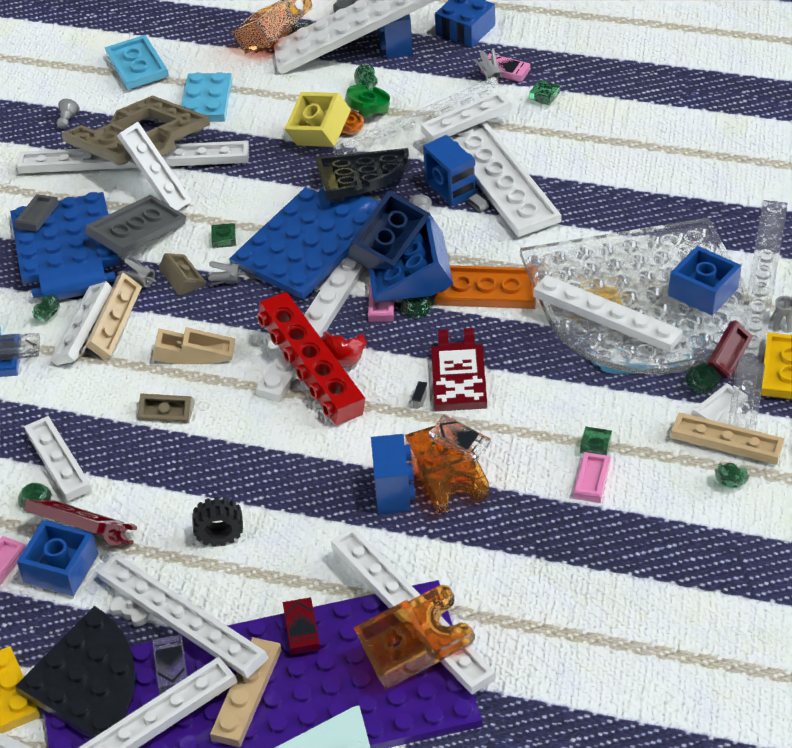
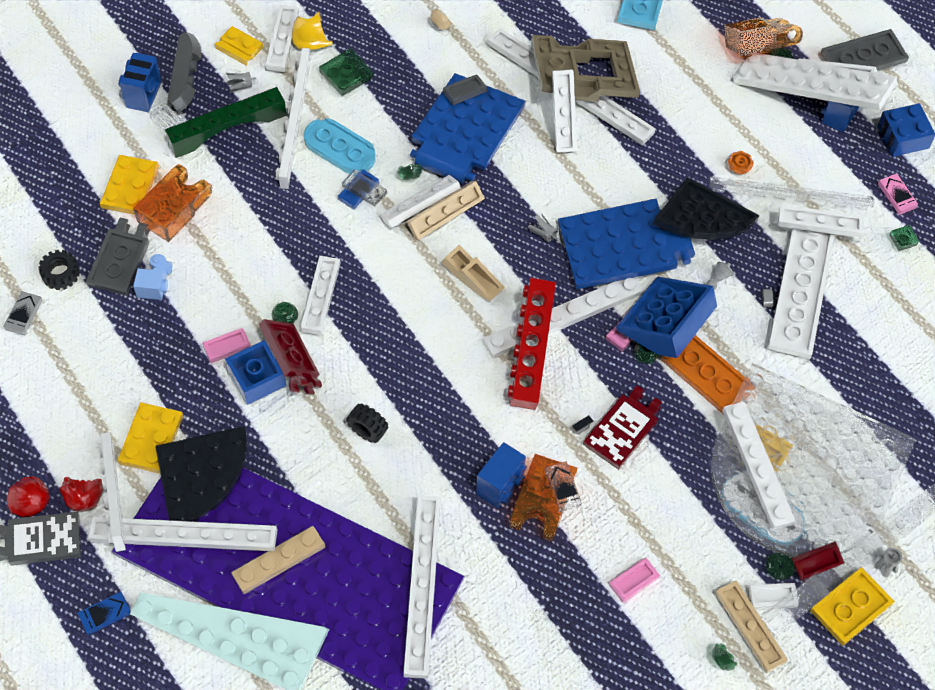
camera: 35 degrees right, 15 degrees up
light grey piece [56,98,80,129] -> none
dark grey plate [85,195,186,256] -> none
white plate [96,554,269,679] -> none
white piece [110,595,150,627] -> none
light grey piece [118,258,156,288] -> none
dark tan slope [137,393,195,423] -> none
clear tile [152,634,188,694] -> none
dark tan slope [159,253,206,295] -> none
medium azure plate [181,72,232,122] -> none
clear green plate [211,223,237,248] -> none
dark red tile [282,597,321,655] -> none
light yellow brick [285,92,351,147] -> none
red hair [321,331,367,368] -> none
green plate [344,84,390,117] -> none
dark blue slope [348,190,431,269] -> none
clear orange brick [353,585,475,689] -> none
clear green plate [354,63,378,90] -> none
blue brick [423,134,476,207] -> none
light grey piece [473,48,503,83] -> none
clear green plate [580,426,612,455] -> none
blue brick [668,246,742,316] -> none

